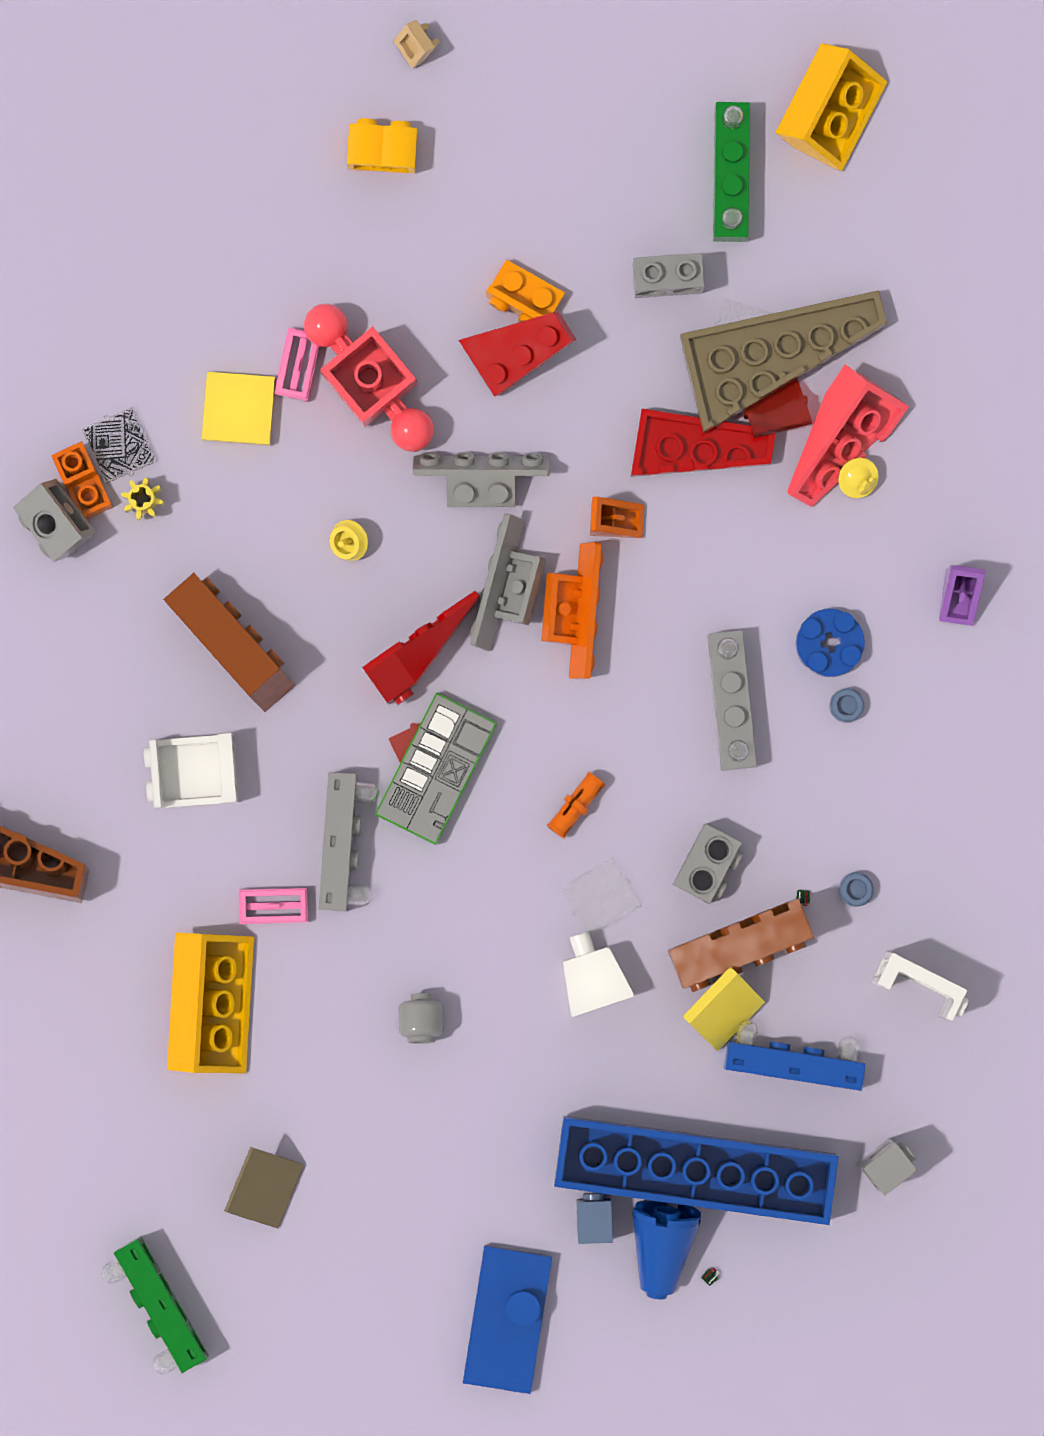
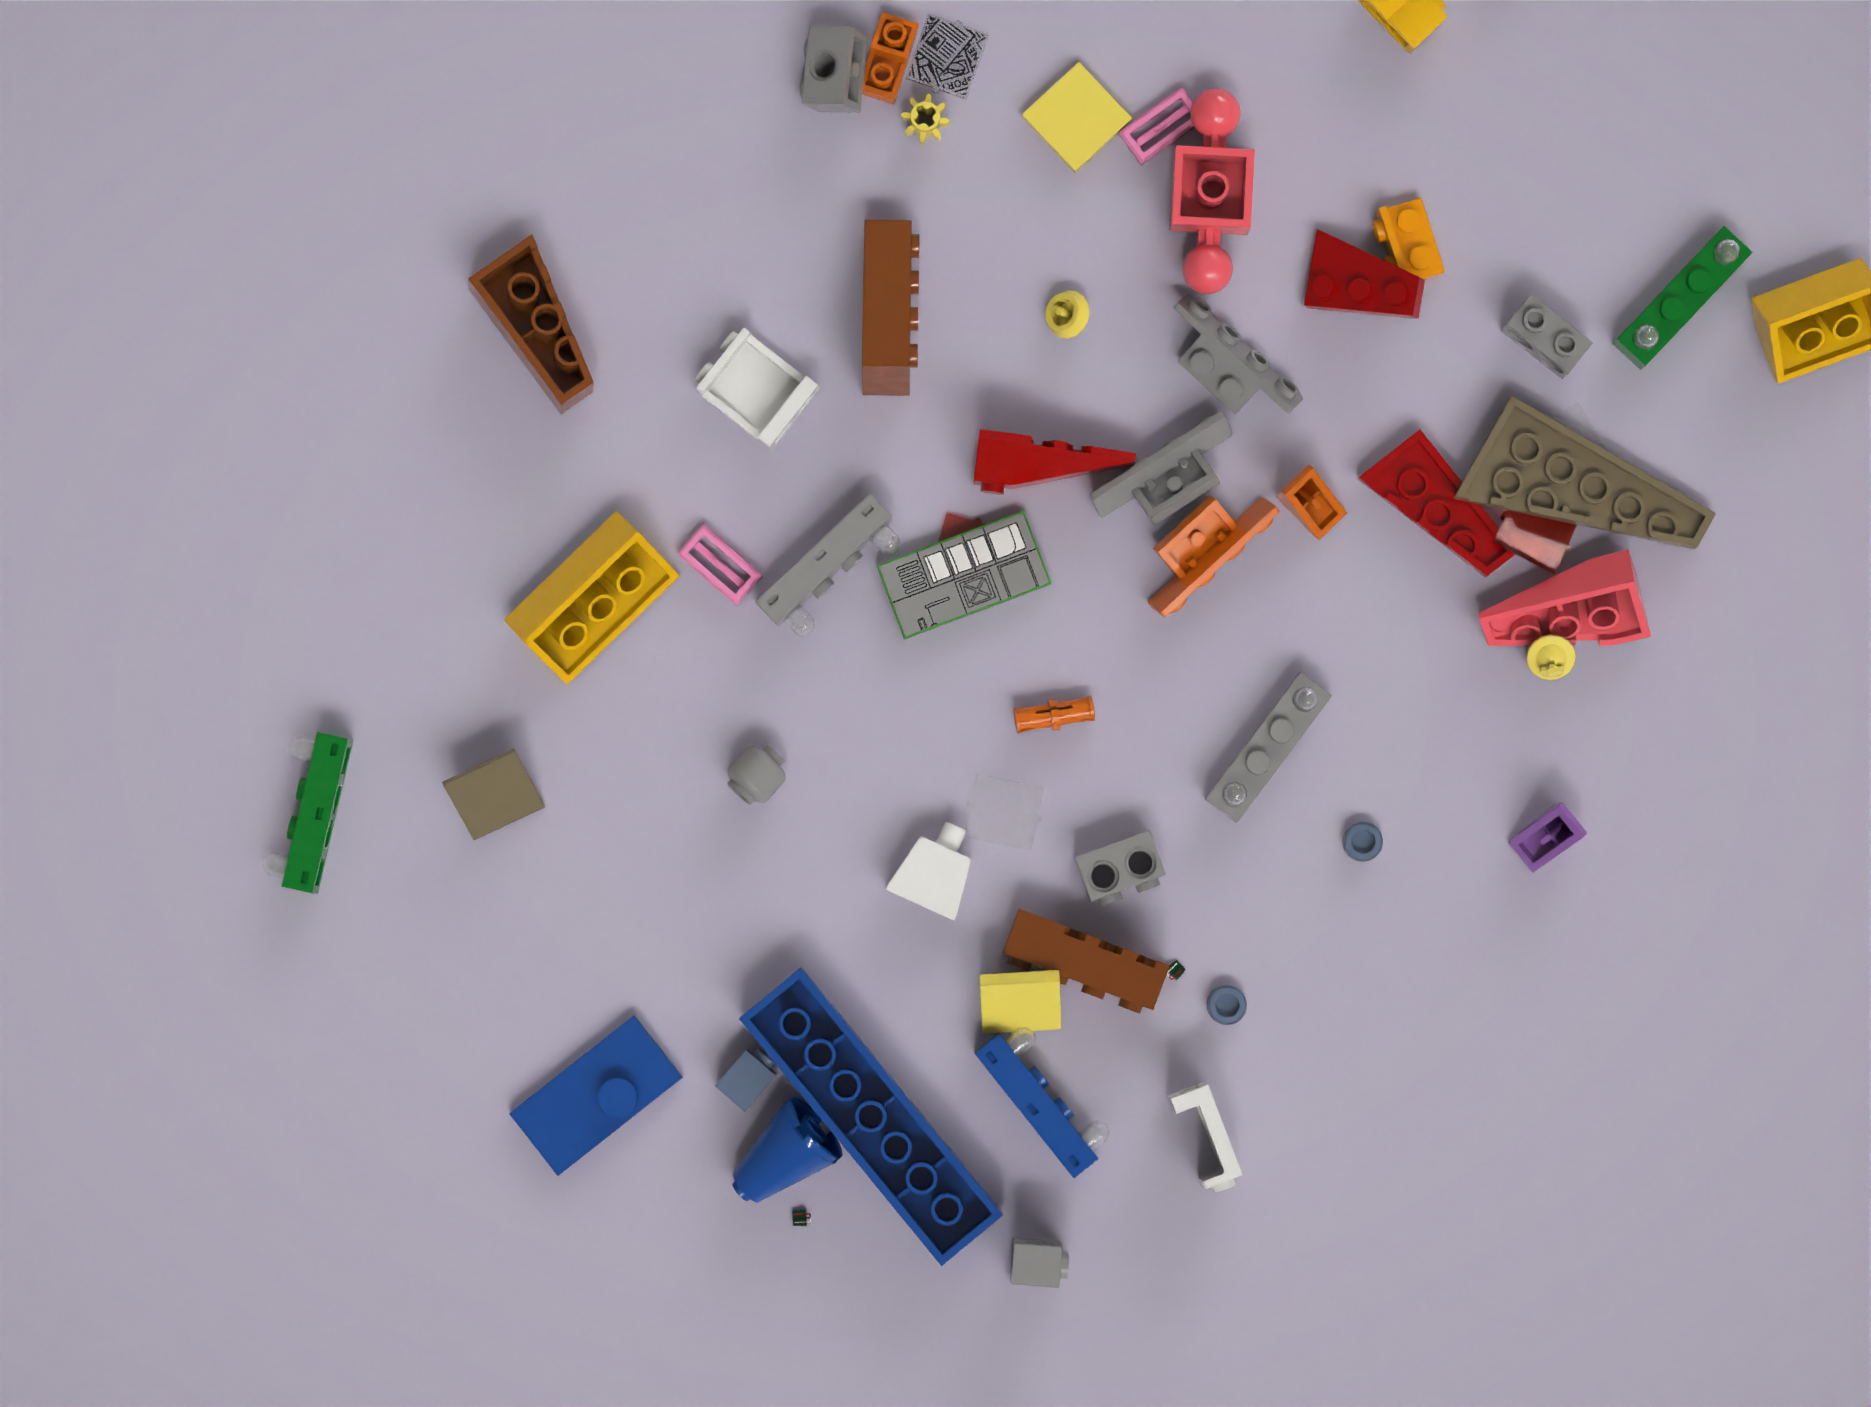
camera: 45 degrees right, 0 degrees up
blue plate [795,609,865,677] -> none

